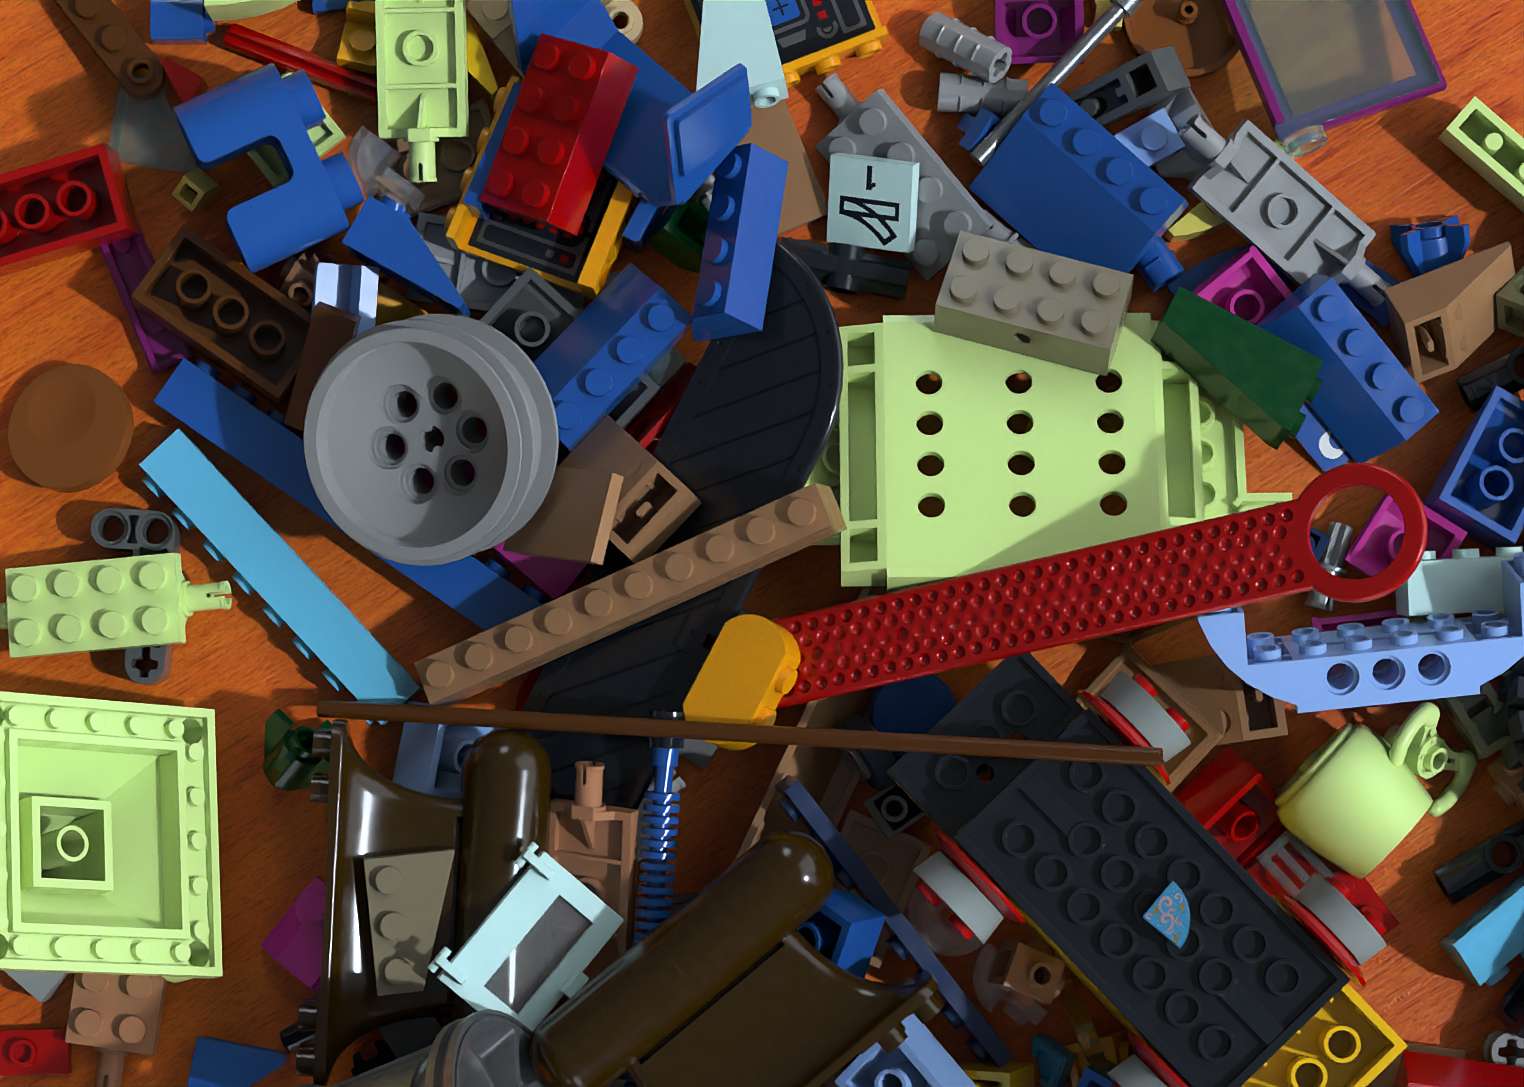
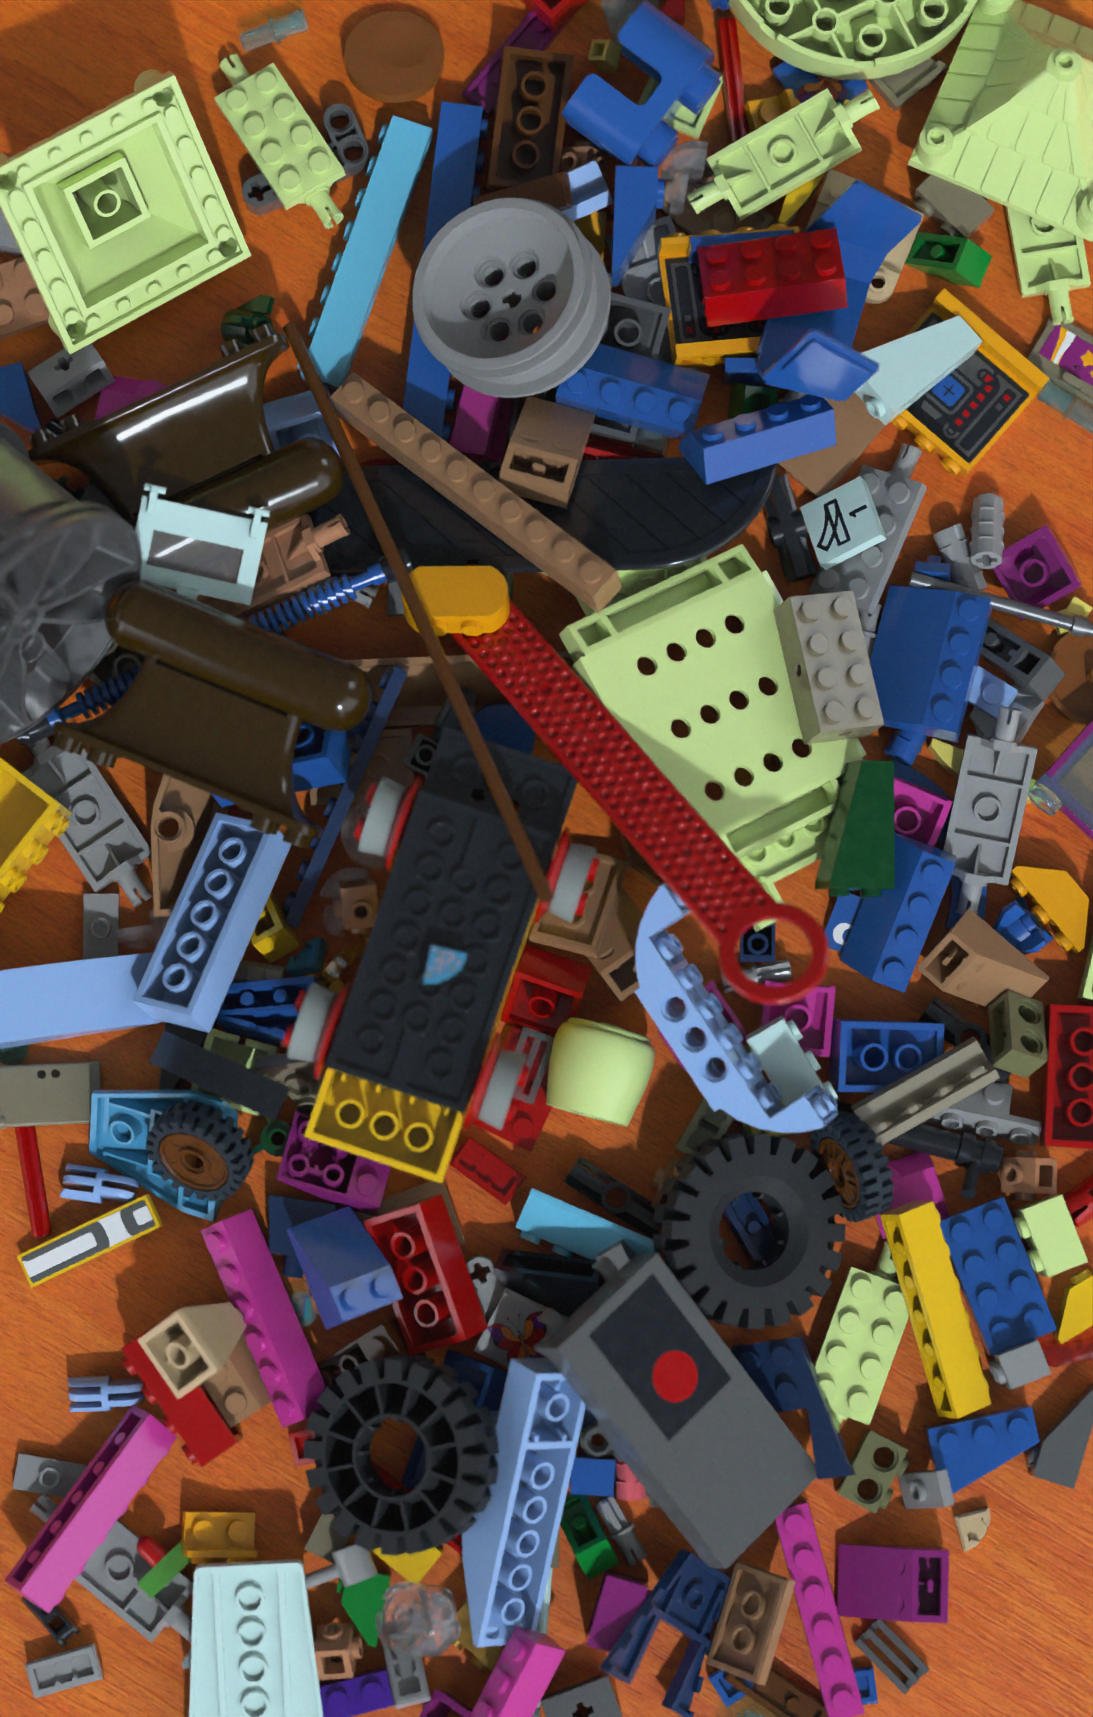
camera: 60 degrees right, 0 degrees up
dark tan wing [363,848,455,996] -> none
medium nougat tile [503,467,624,565] -> none
yellowish green piece [1383,702,1477,817] -> none
none -> light grey brick [27,343,116,418]
none -> red plate [449,1136,527,1206]
none -> light orange slope [1009,866,1089,954]

